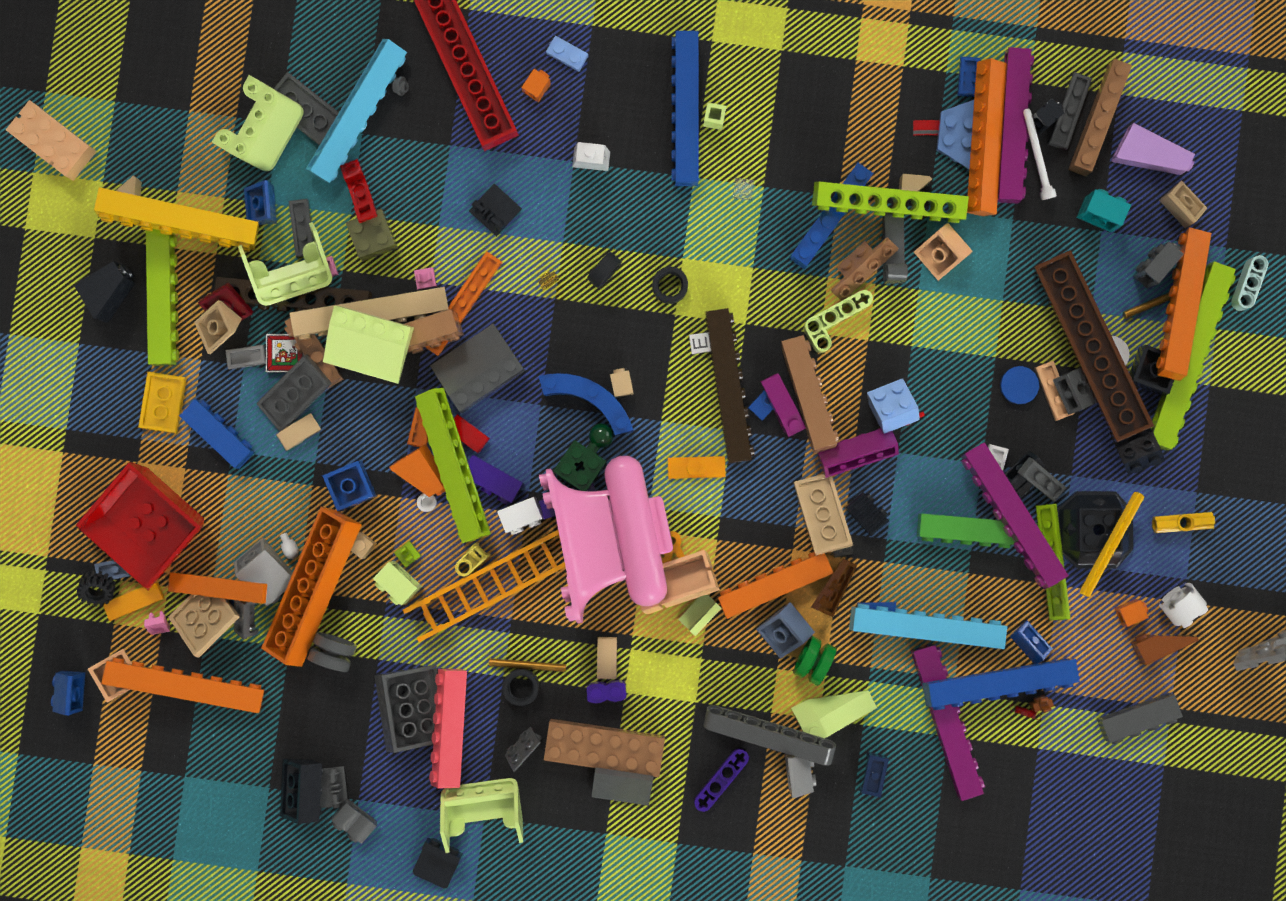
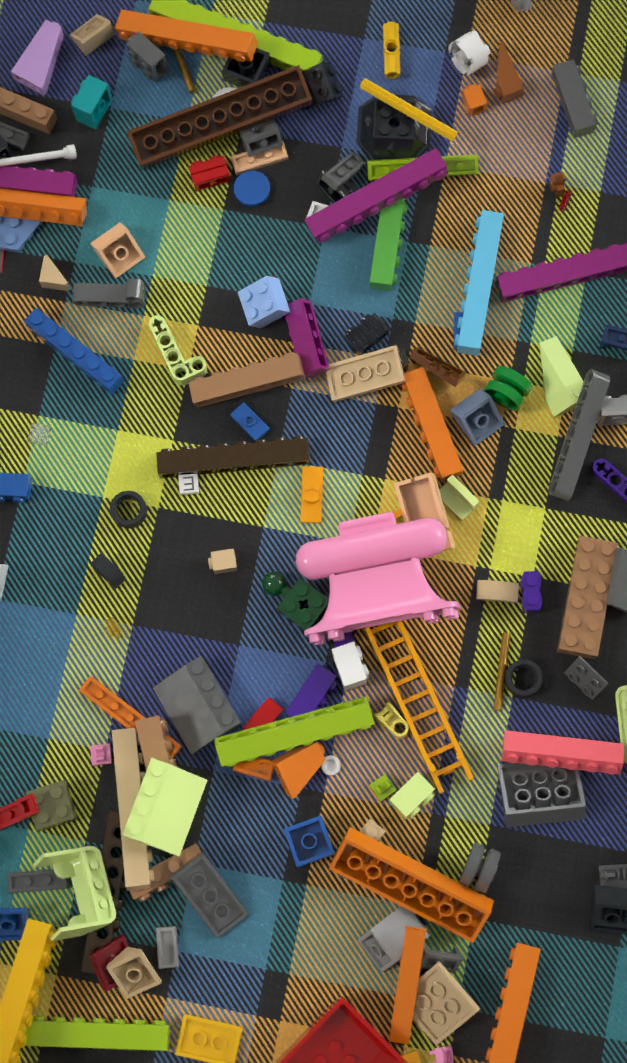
camera: 85 degrees left, 10 degrees down
blue brick [179,399,255,469] -> none
tile [266,334,304,373] -> none
tan slope [276,413,321,451] -> none
white cylinder [280,533,299,559] -> none
black hinge [469,184,522,237] -> none
blue brick [539,373,633,436] -> none
magenta slope [760,373,806,437] -> none
lime brick [812,182,969,223] -> none
medium nougat bracket [831,238,899,301] -> none
blue brick [922,658,1080,710] -> none
blue slope [1010,620,1053,664] -> none
none -> red brick [188,155,231,191]

